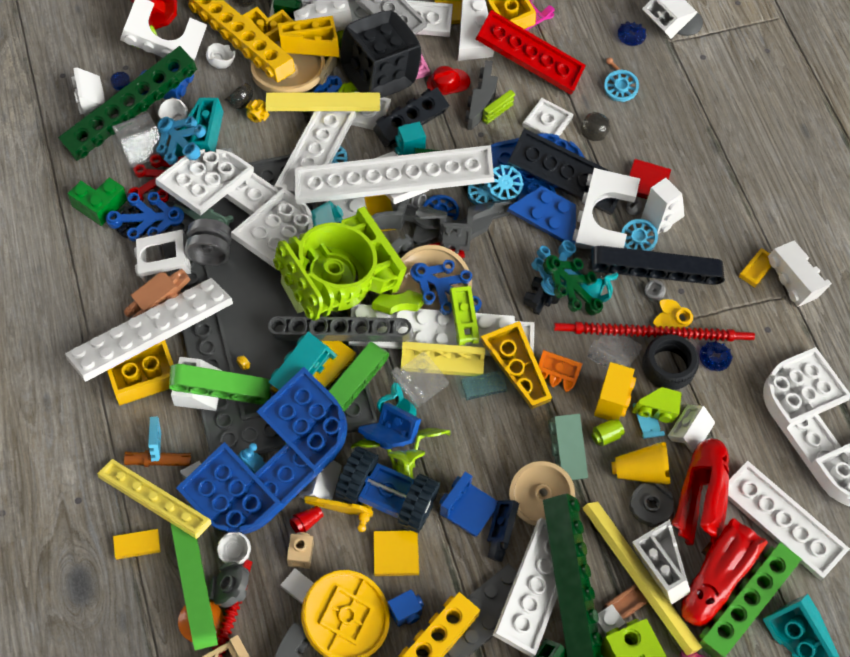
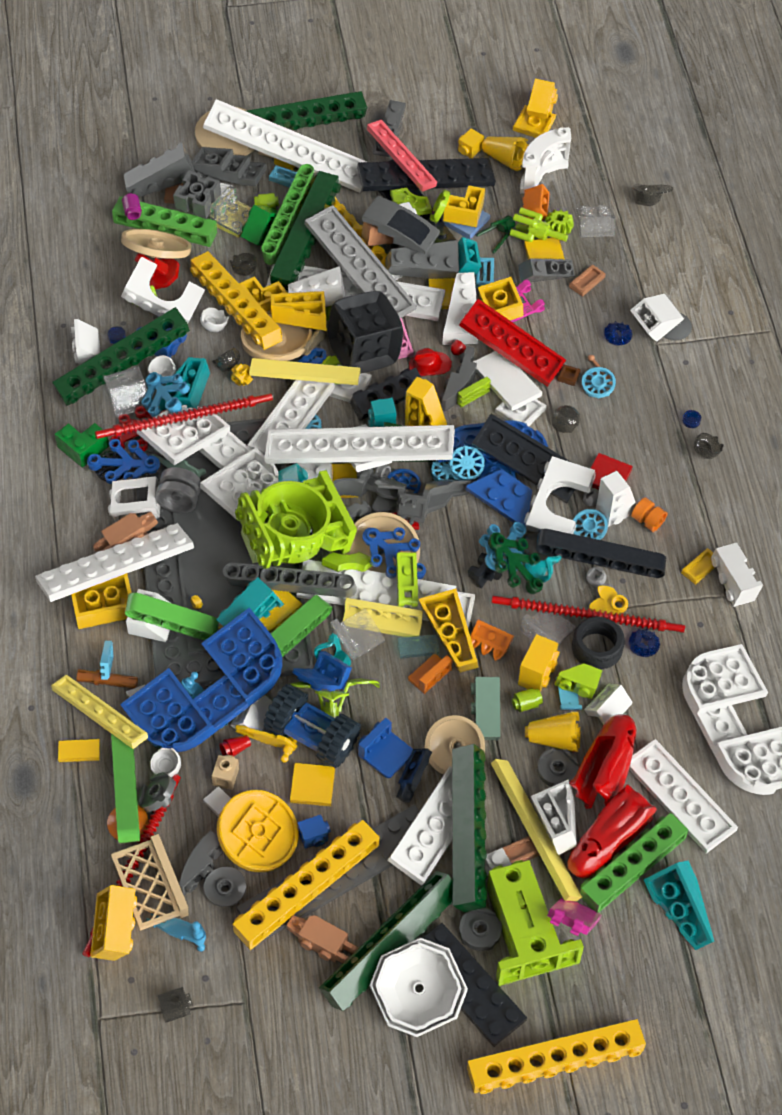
camera: 10 degrees right, 5 degrees down
none -> red hose [95,393,273,439]
none -> yellow wedge [405,377,447,426]
none -> orange panel [408,654,453,694]
none -> red hinge [451,340,466,355]
none -> white tile [474,351,542,411]
none -> reddish brown tile [558,364,581,386]
none -> orange wheel [631,497,668,532]
none -> clear blue tile [682,410,702,428]
none -> clear smoke hair [694,433,724,459]

